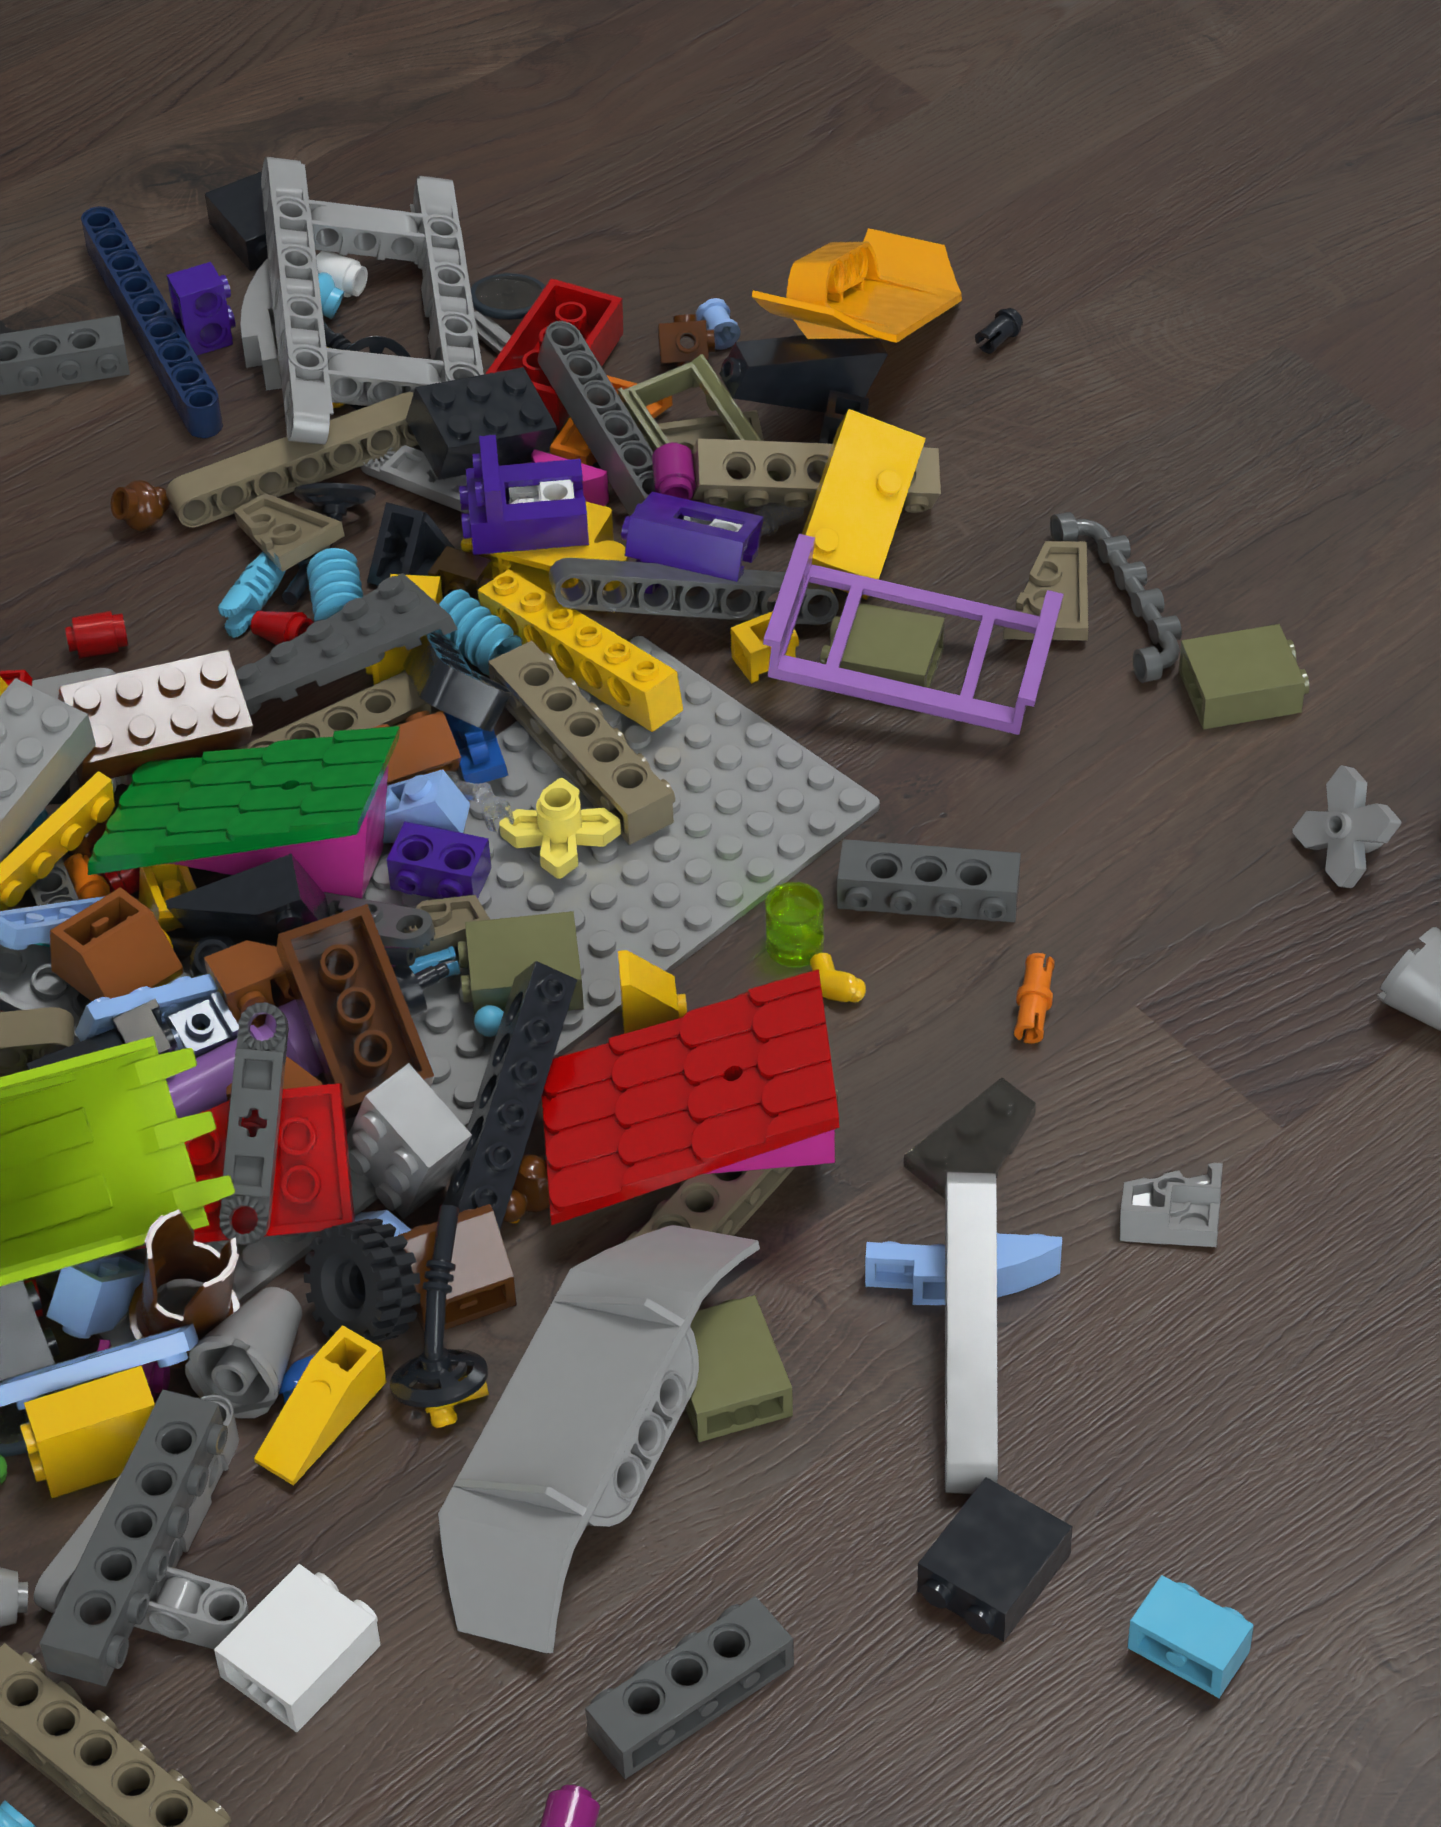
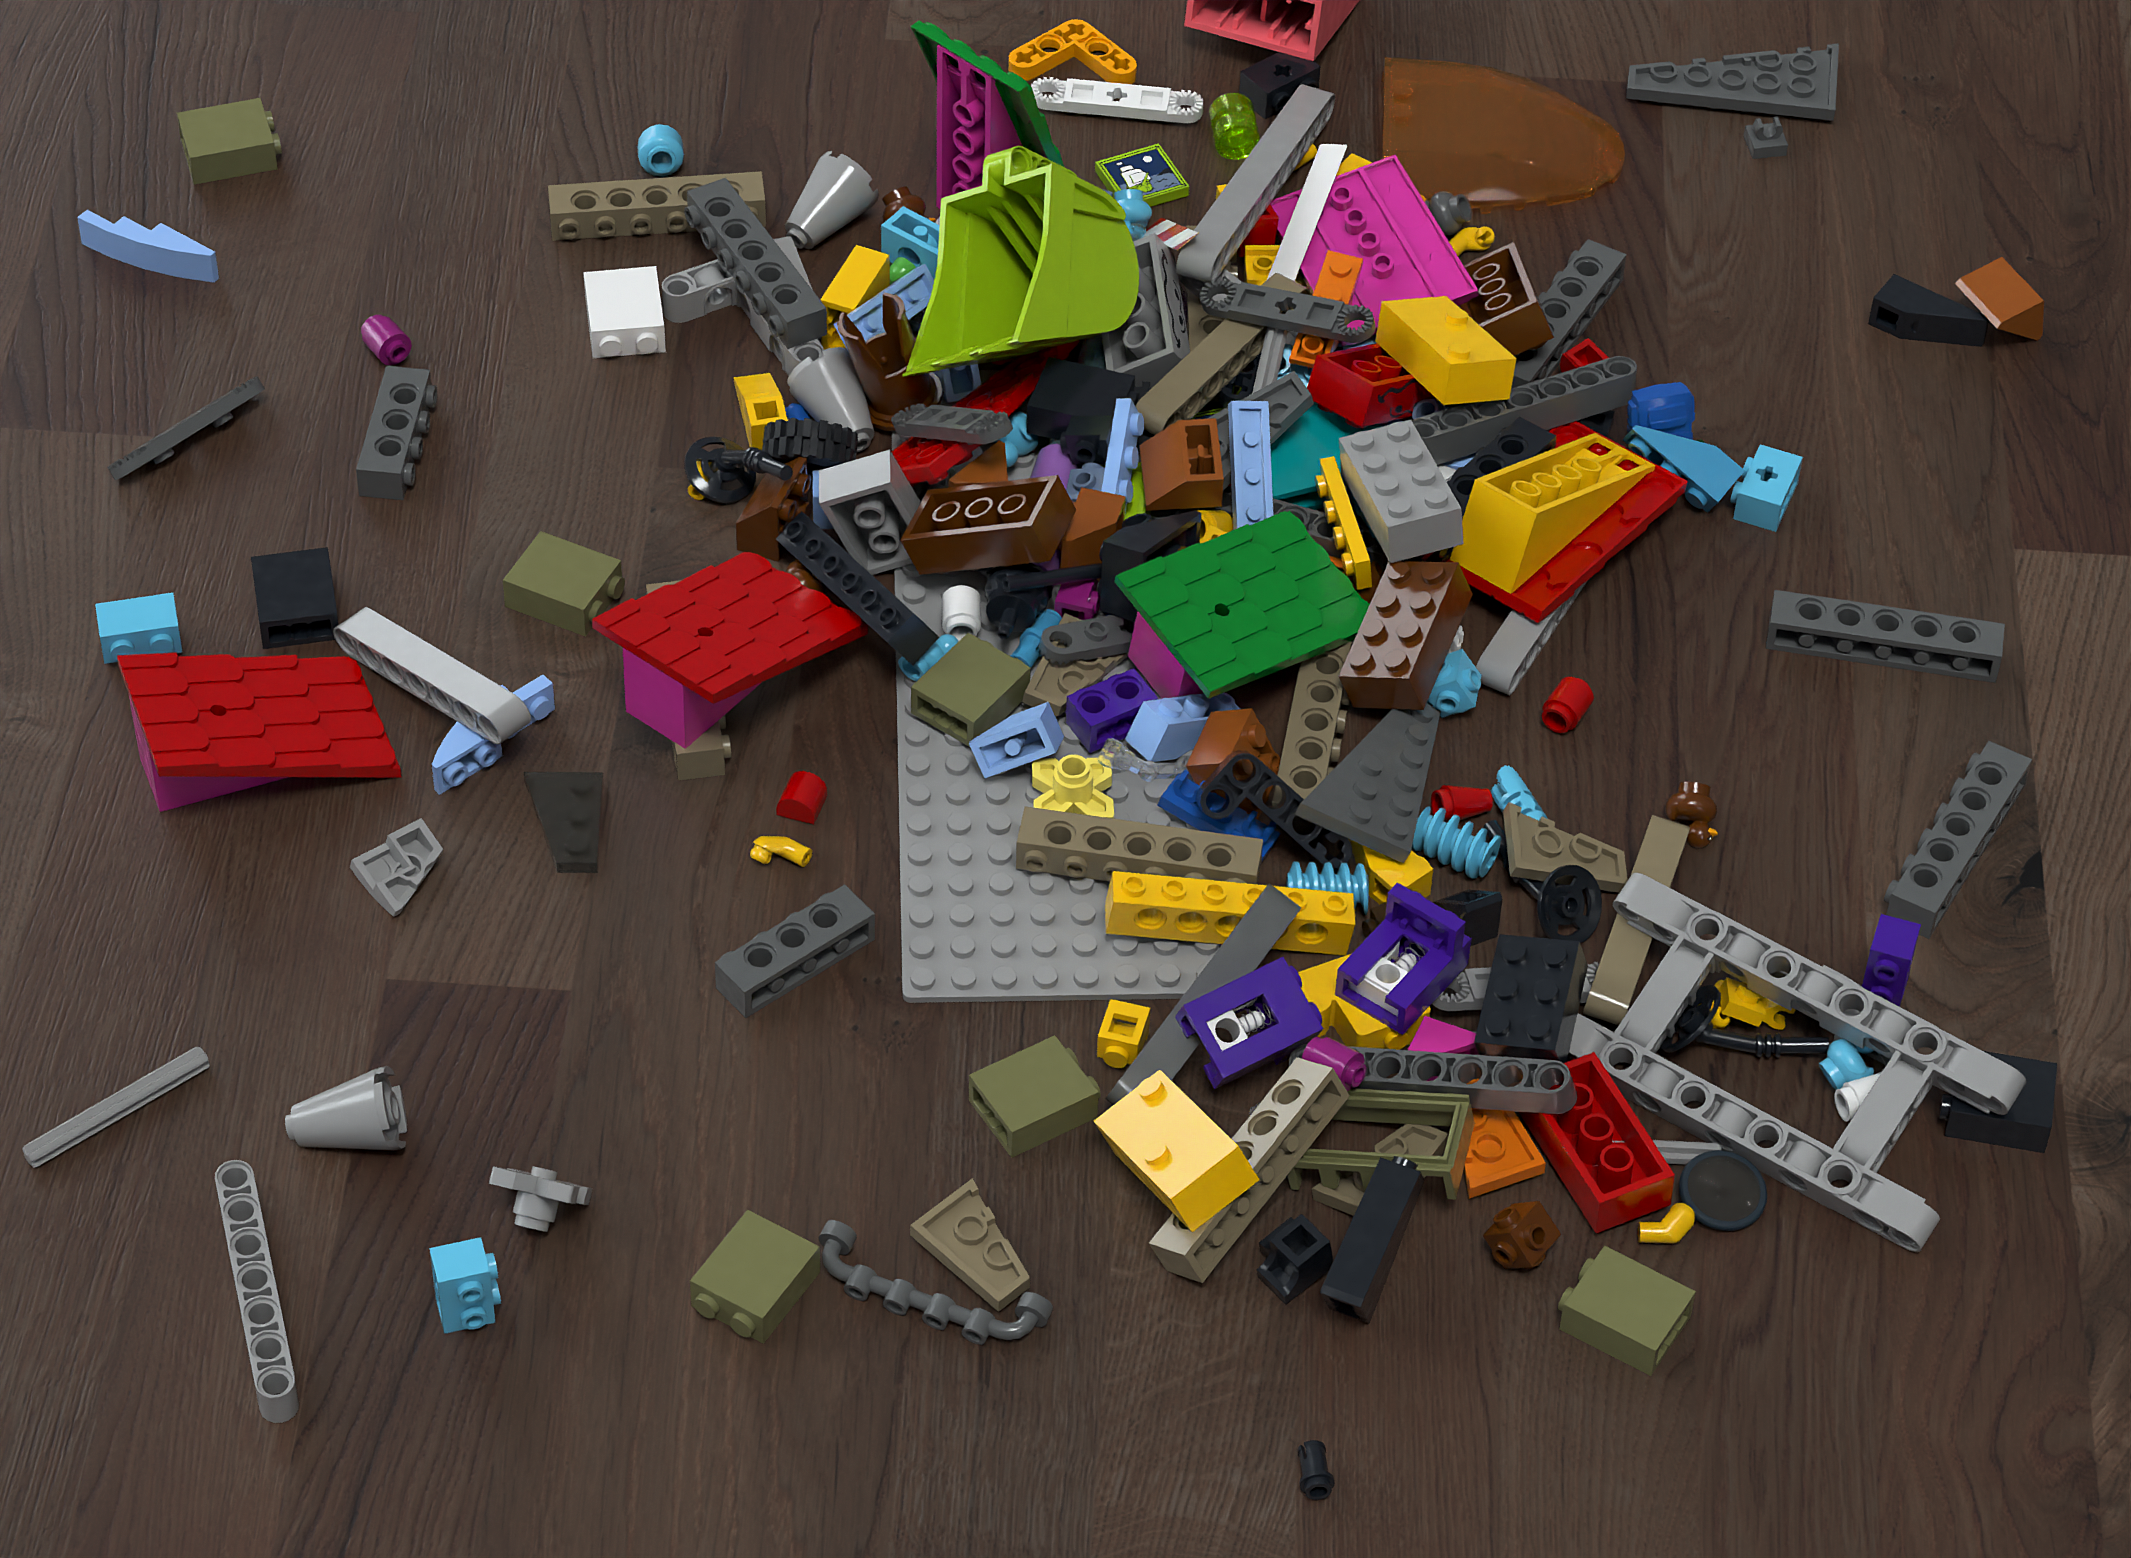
camera: 130 degrees right, 0 degrees up
dark blue beam [81,206,223,438] -> none
light grey piece [438,1225,760,1653] -> none
yellow slope [618,950,687,1034] -> none
light blue bush [696,298,741,350] -> none
light orange piece [752,228,962,343] -> none
medium lavender piece [763,534,1063,735] -> none
clear neon green wheel [765,882,824,967] -> none
orange pin [1014,953,1055,1044] -> none
none -> red piece [117,652,402,812]
none -> white brick [942,585,981,641]
none -> light blue slope [969,702,1064,778]
none -> olive brick [1558,1245,1696,1376]

